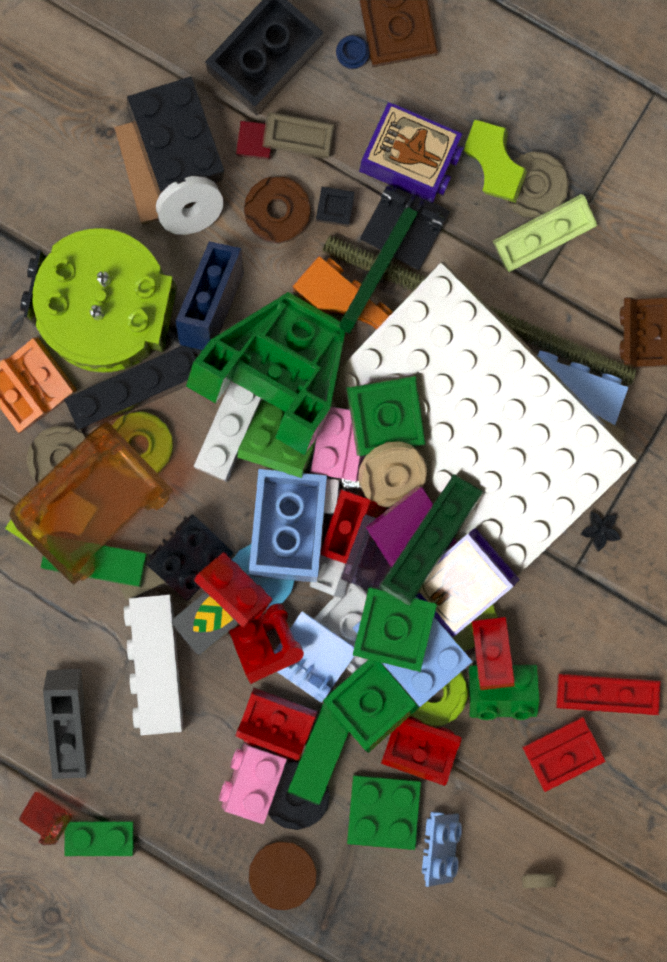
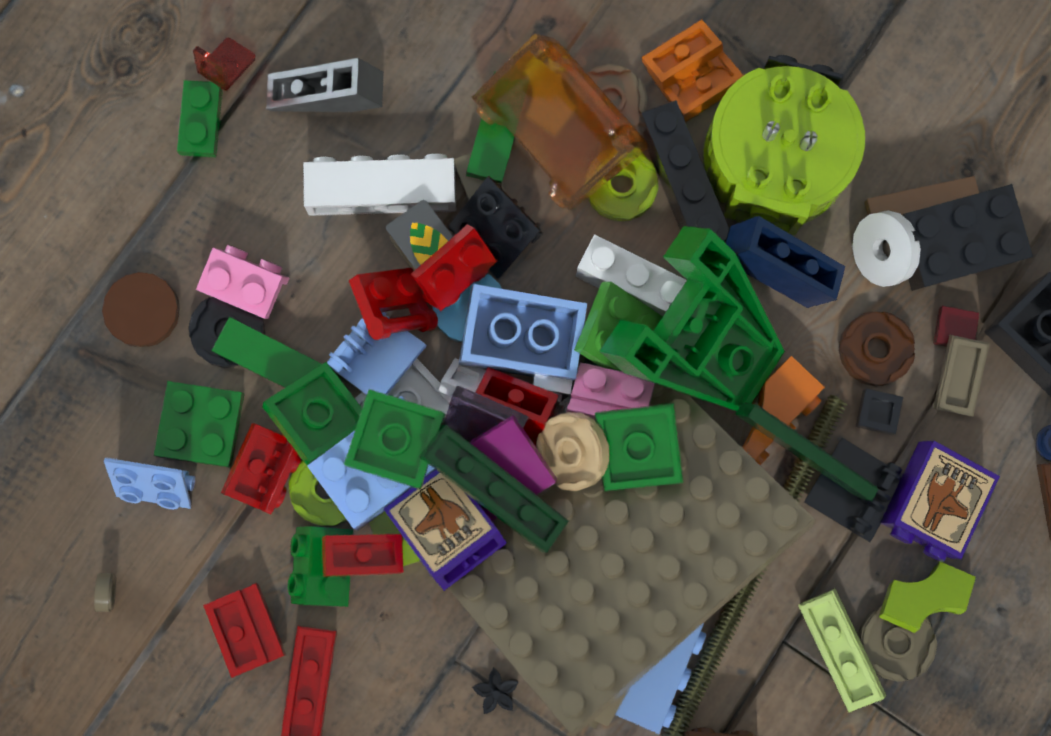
camera: 90 degrees right, 5 degrees down
red bracket [235,688,318,760] -> none

